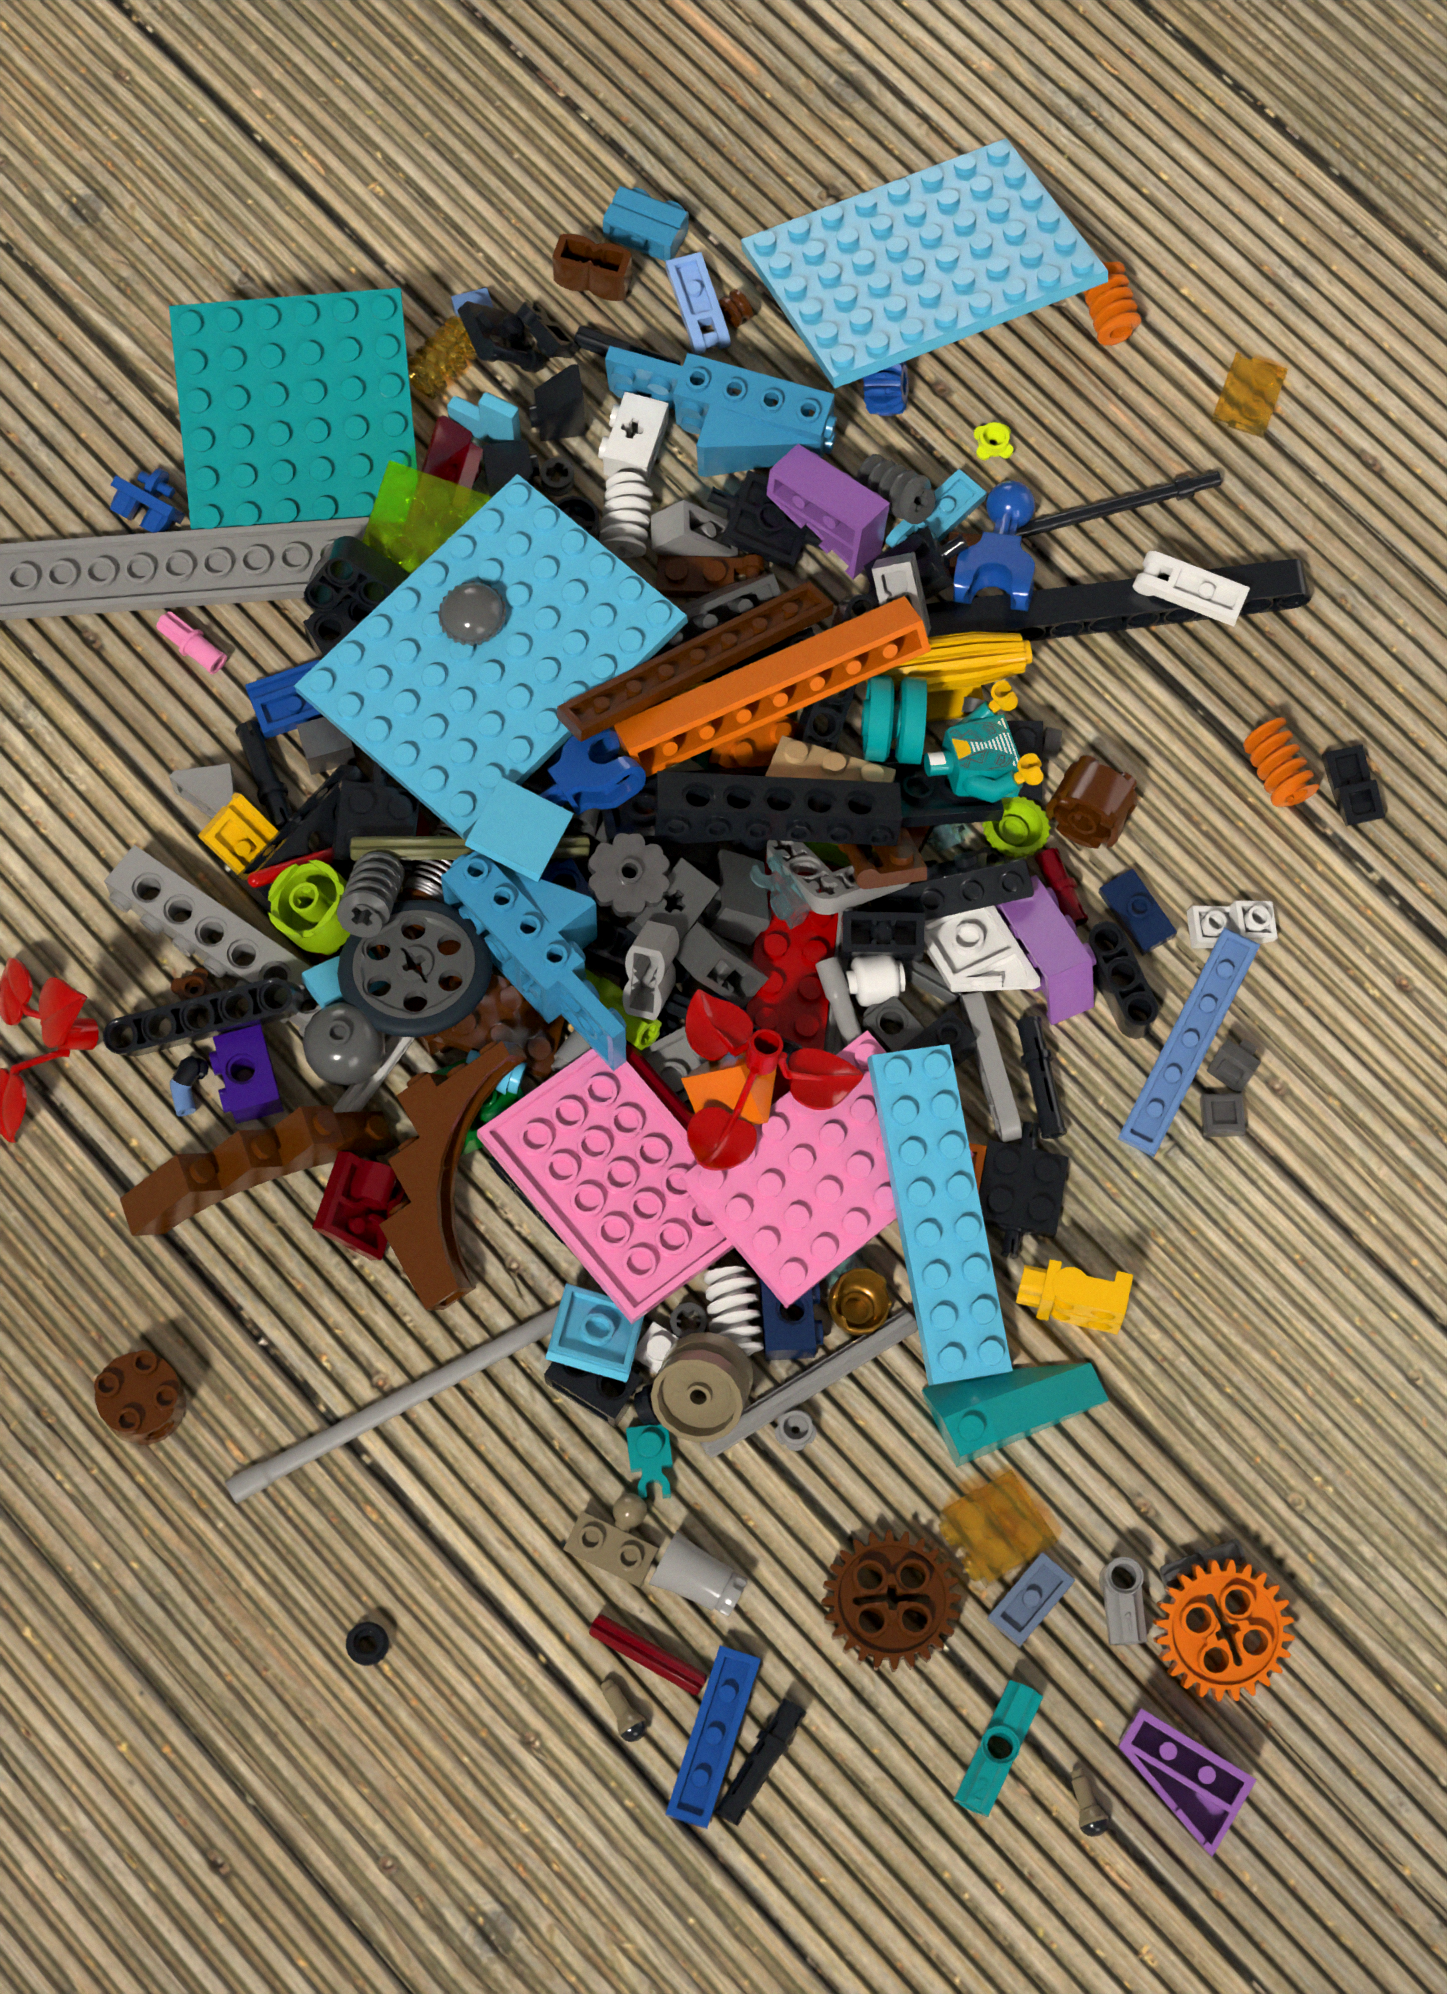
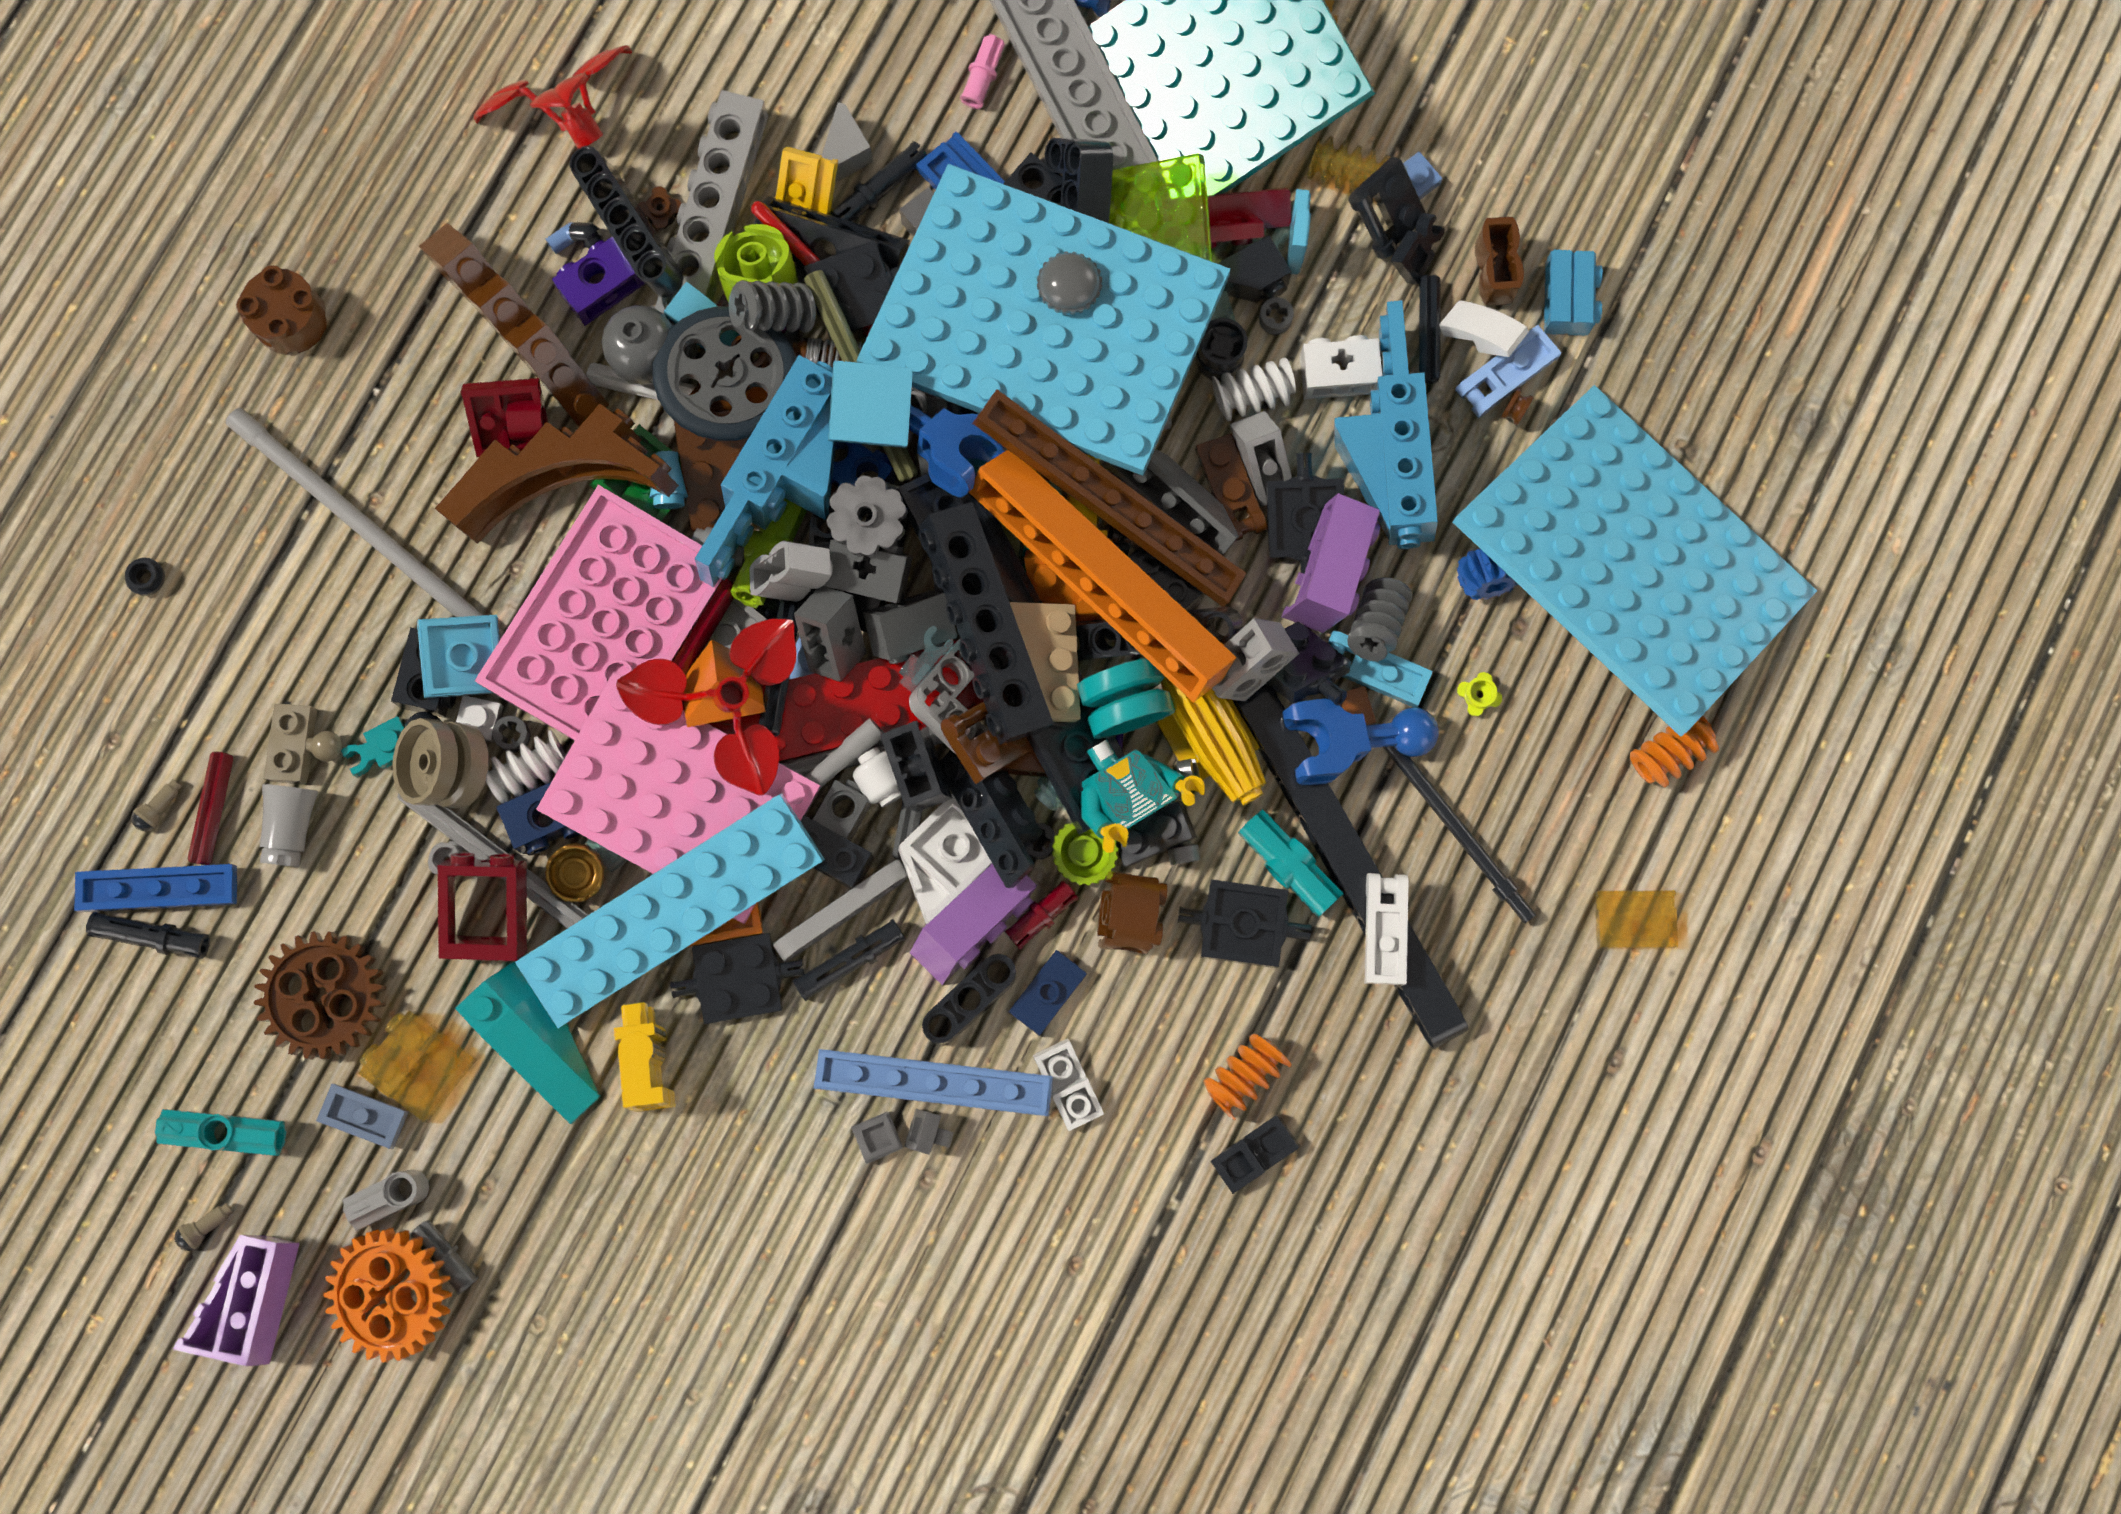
camera: 70 degrees right, 10 degrees up
black slope [528,364,586,442] -> none
none -> dark red window [437,853,527,961]
none -> black plate [1177,879,1312,968]
none -> teal piece [1238,809,1343,917]
none -> white slope [1439,300,1529,357]

